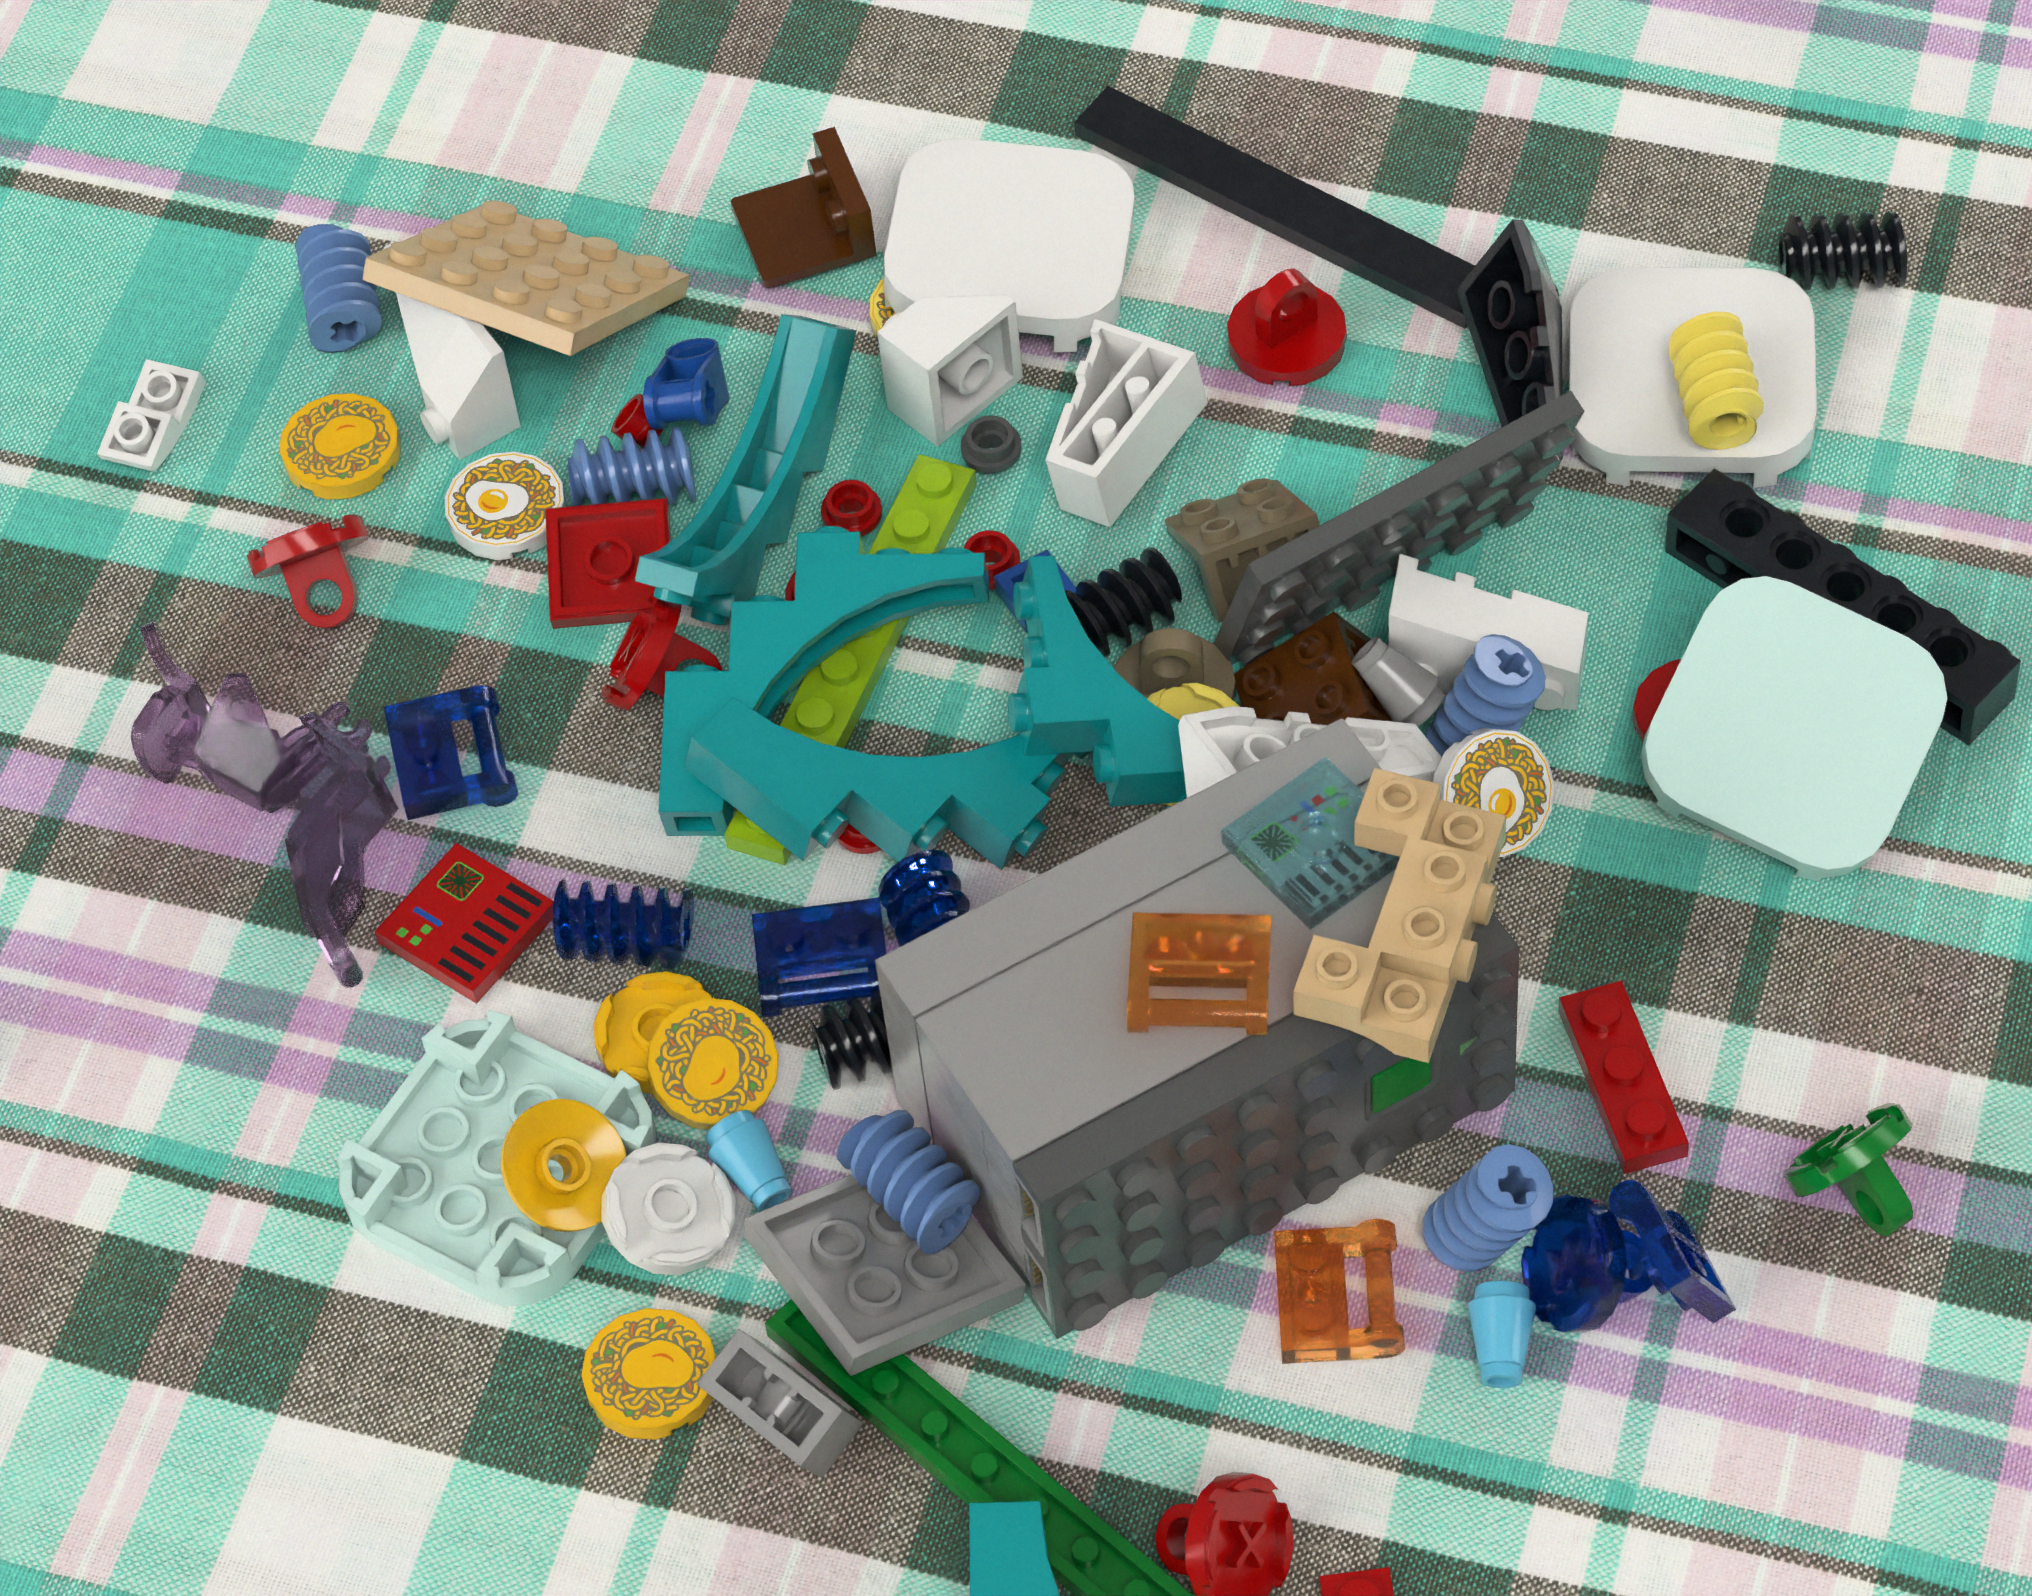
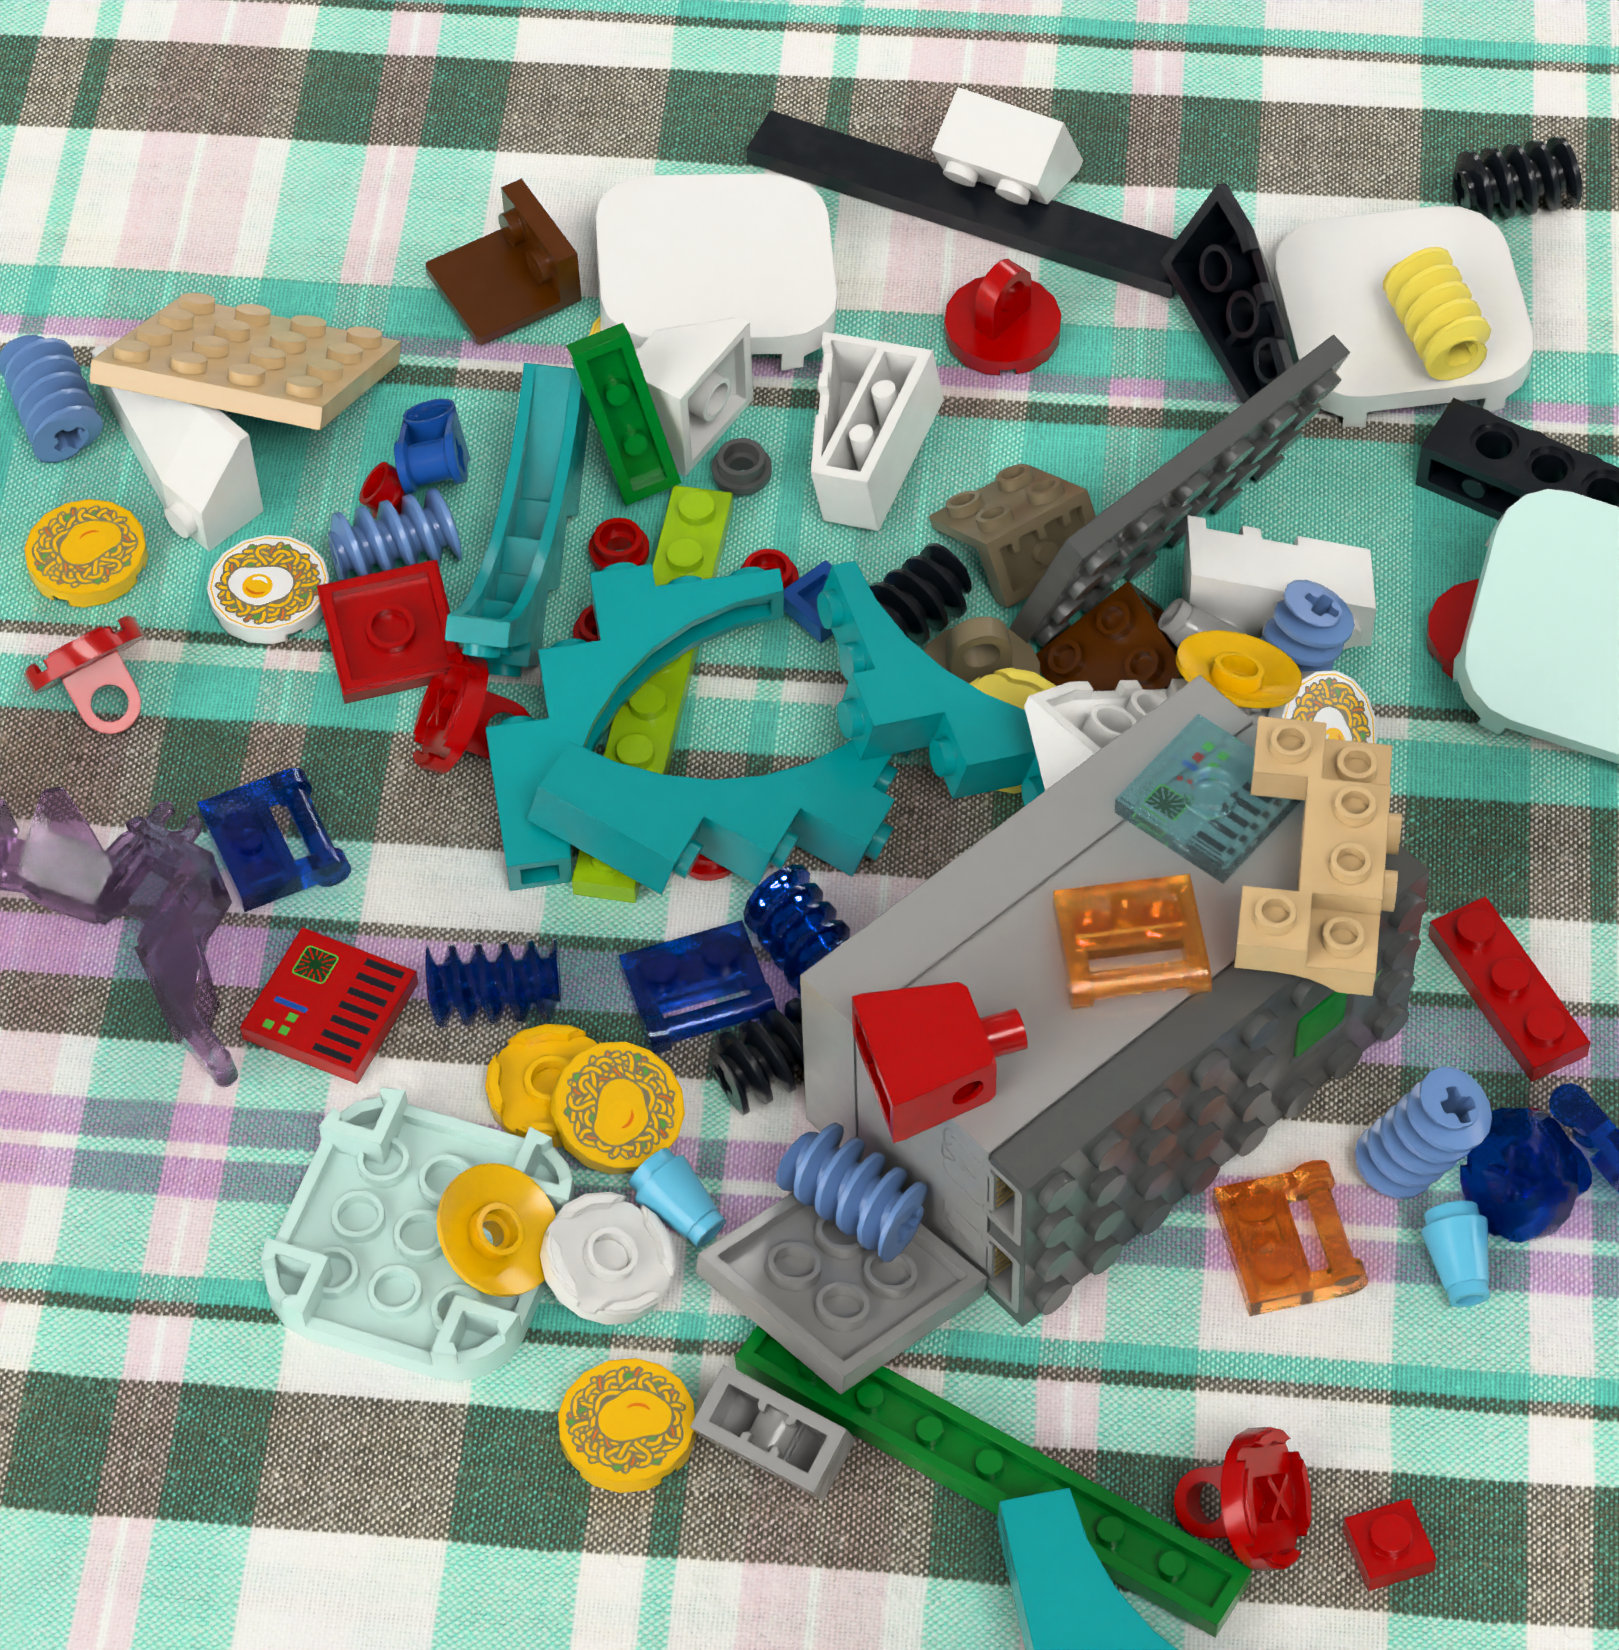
camera: 15 degrees left, 0 degrees up
none -> green plate [566,322,681,506]
none -> red torso [852,982,1028,1143]
none -> white slope [931,87,1083,205]
none -> yellow dish [1176,630,1302,708]

